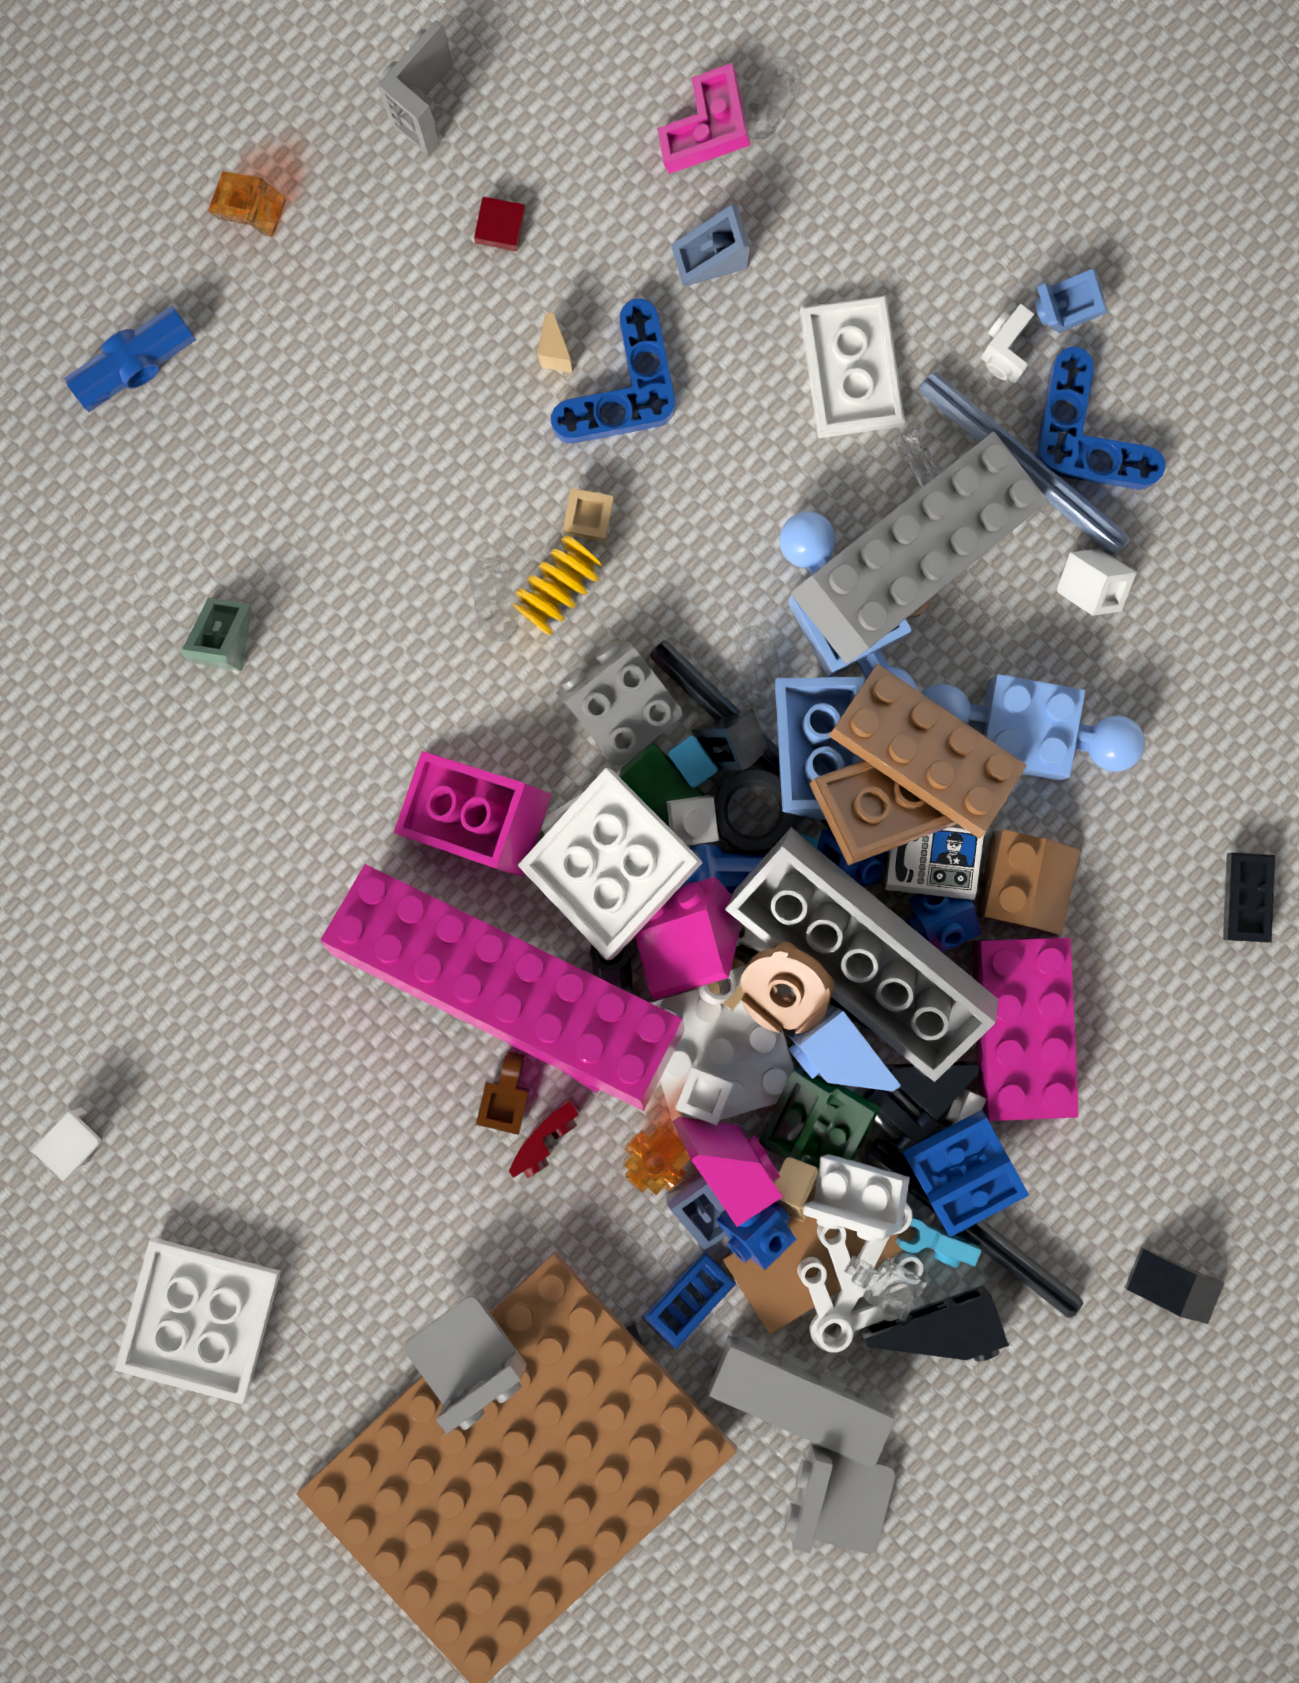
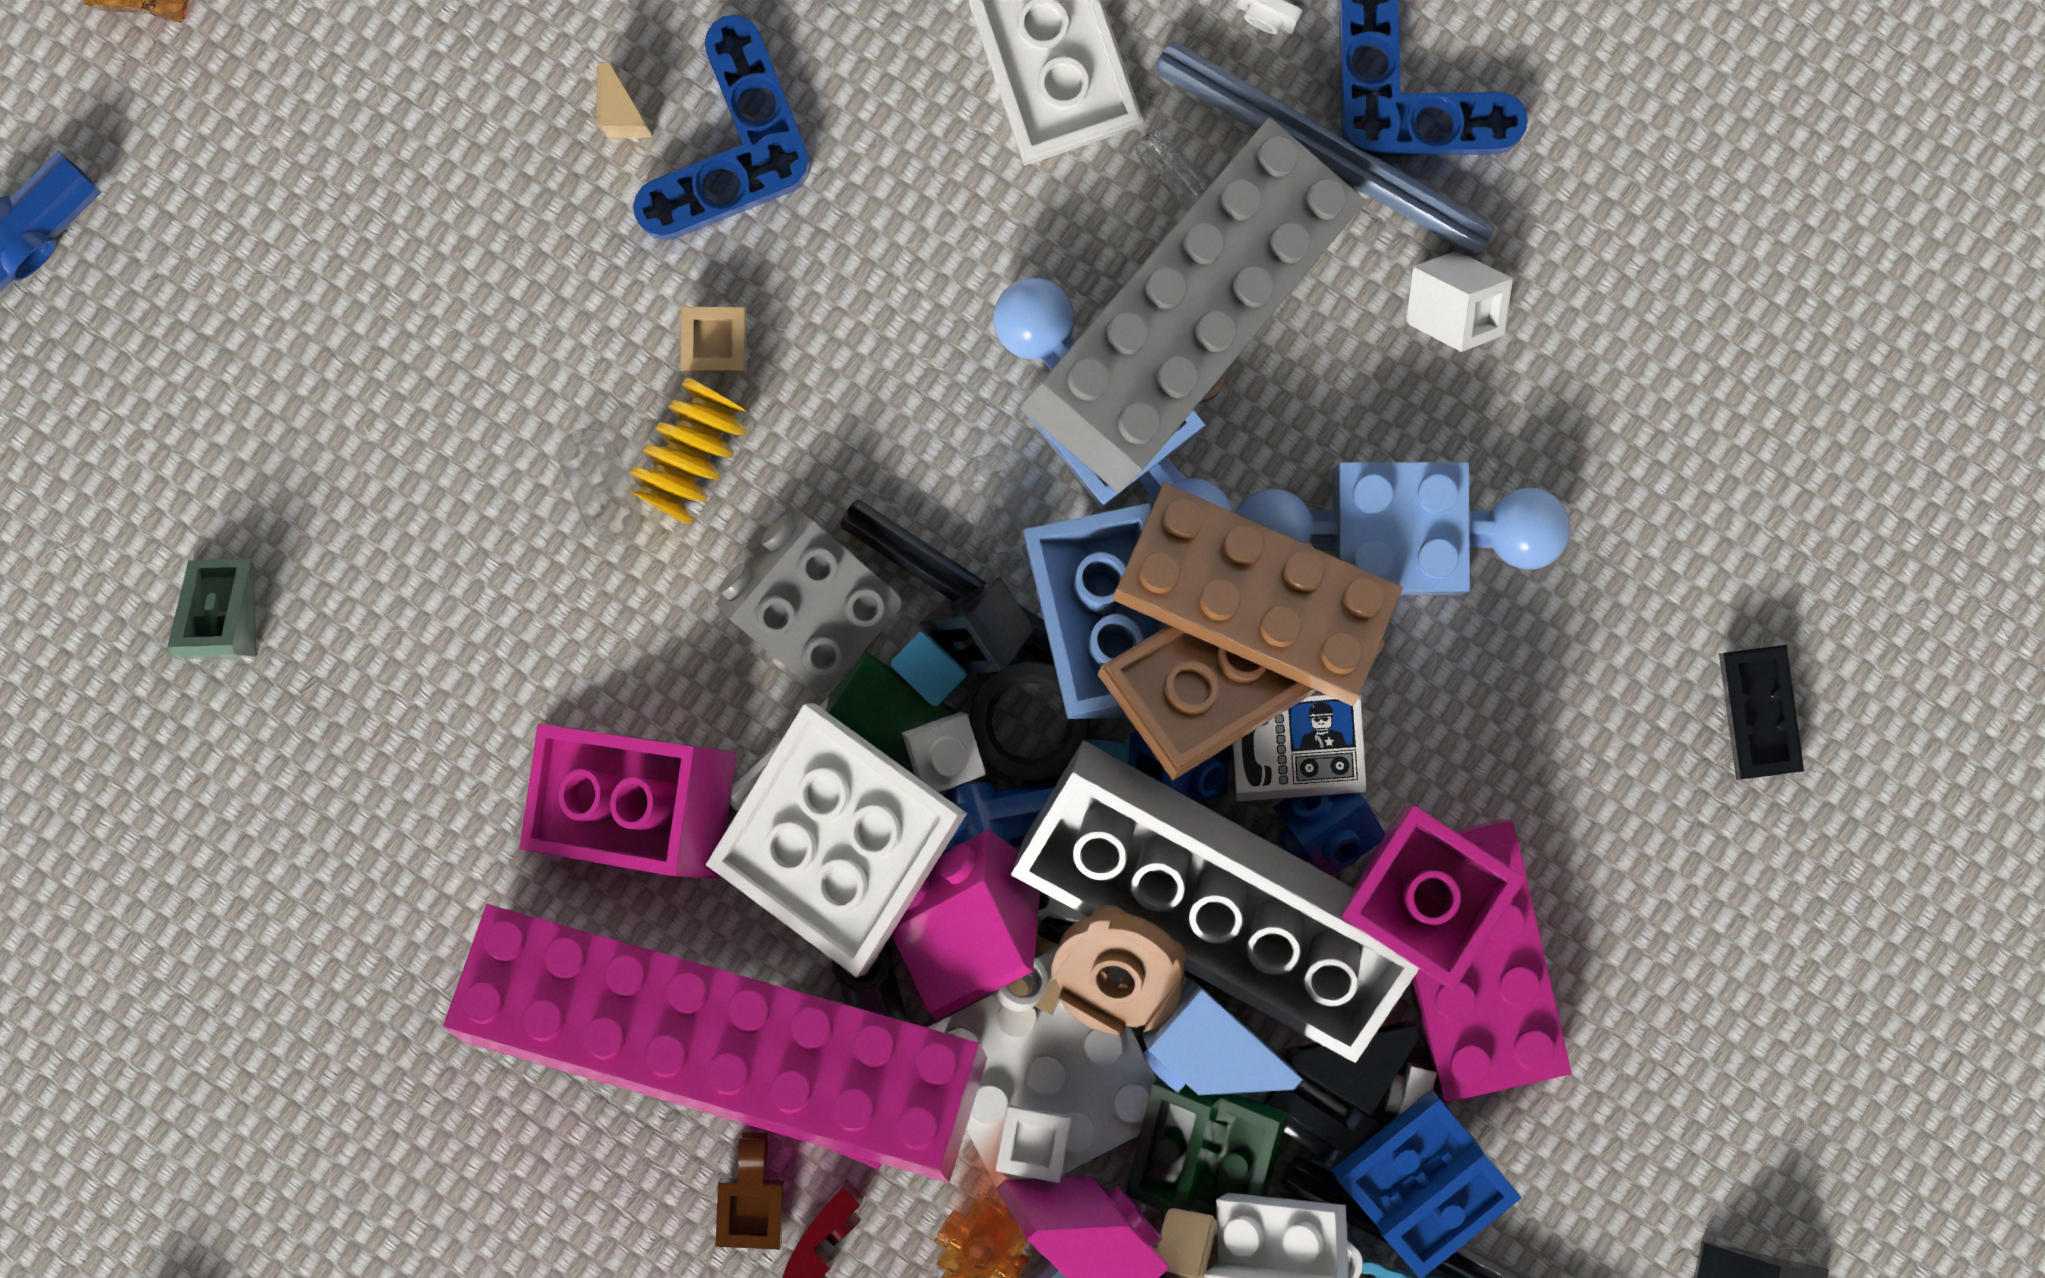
camera: 15 degrees left, 0 degrees up
medium nougat slope [976,829,1080,935] -> none
none -> dark pink slope [1340,805,1526,991]

